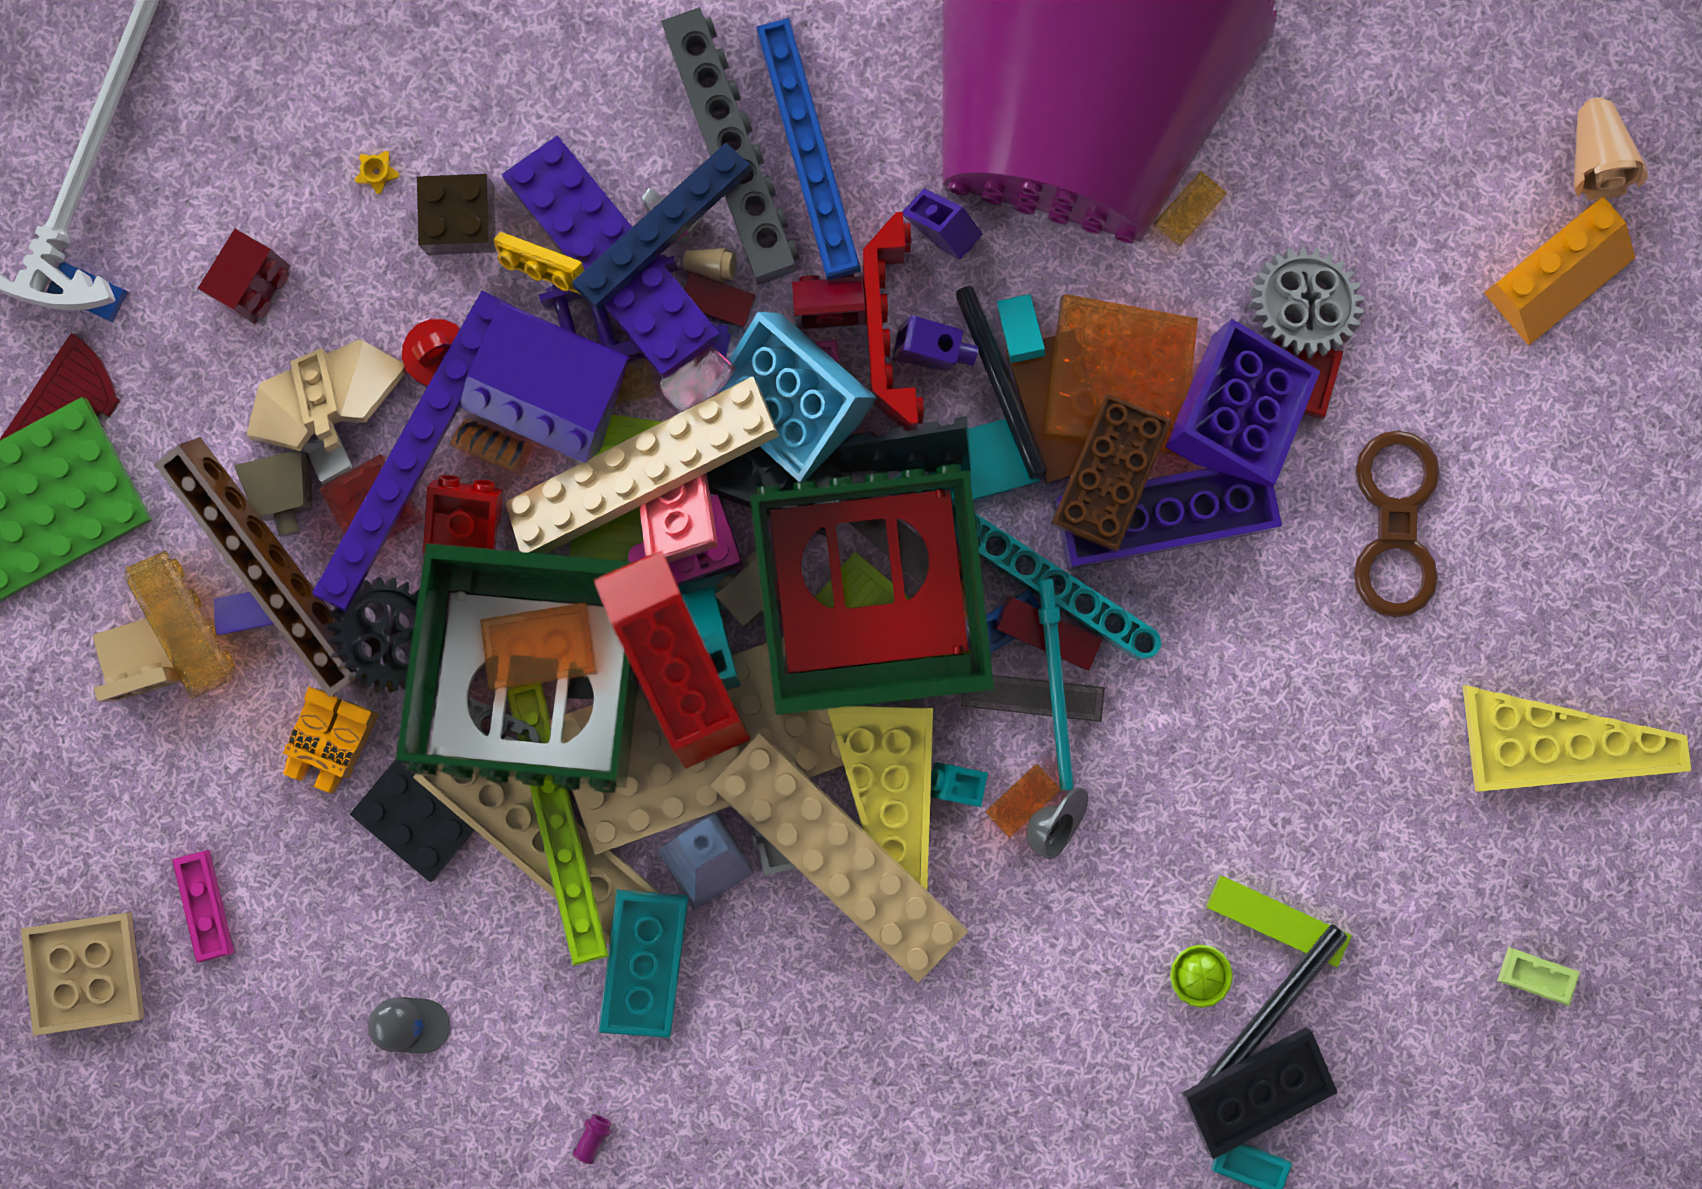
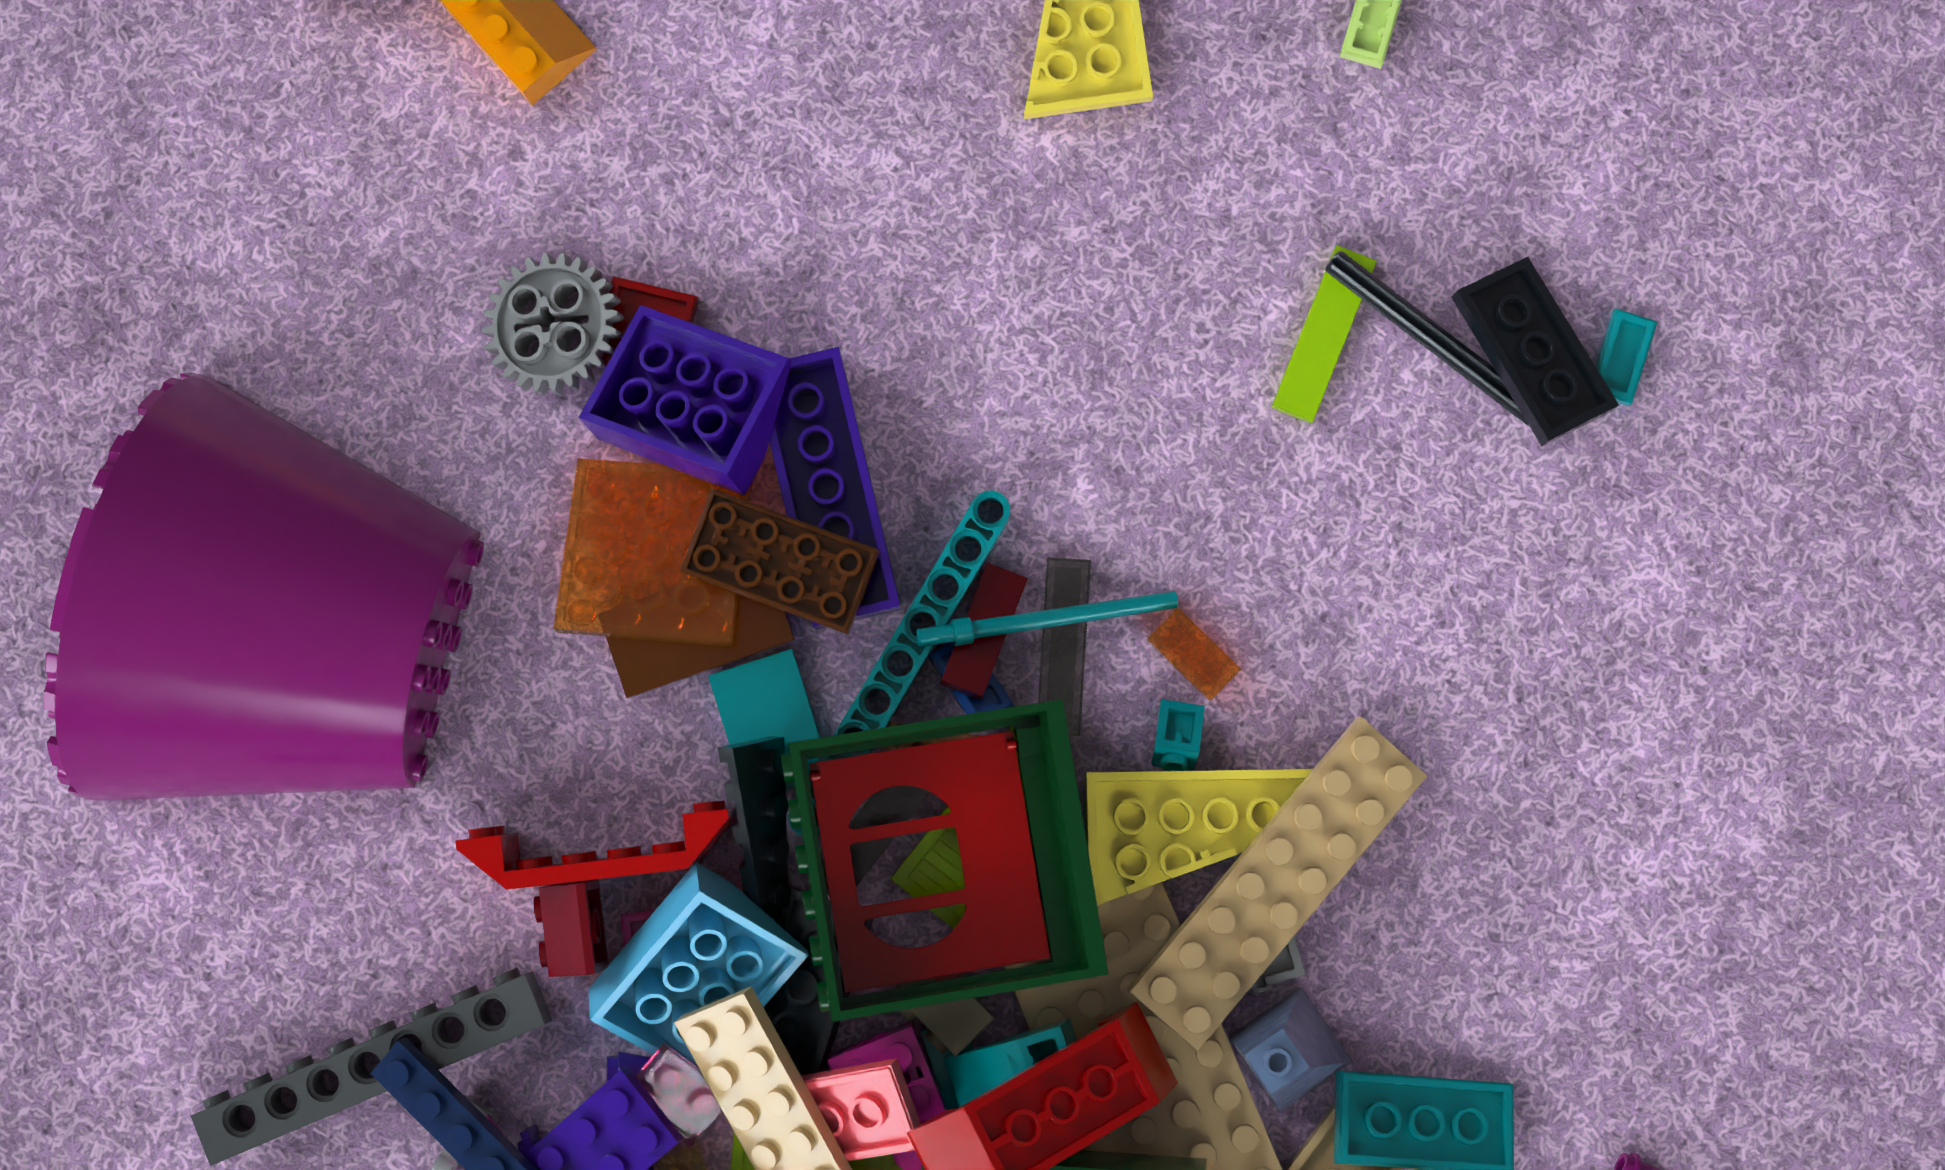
camera: 90 degrees left, 0 degrees up
tan cone [683,248,737,282] -> none
dark red tile [684,272,756,329] -> none
blue tile [756,18,861,281] -> none
dark purple torso [892,315,978,371] -> none
dark purple slope [903,188,983,259] -> none
black axle [956,286,1047,479] -> none
teal tile [996,294,1045,363] -> none
dark grey cap [1026,787,1088,860] -> none
clear yellow tile [1154,170,1227,247] -> none
lime hat [1170,944,1233,1008] -> none
reddish brown bar [1354,430,1440,618] -> none

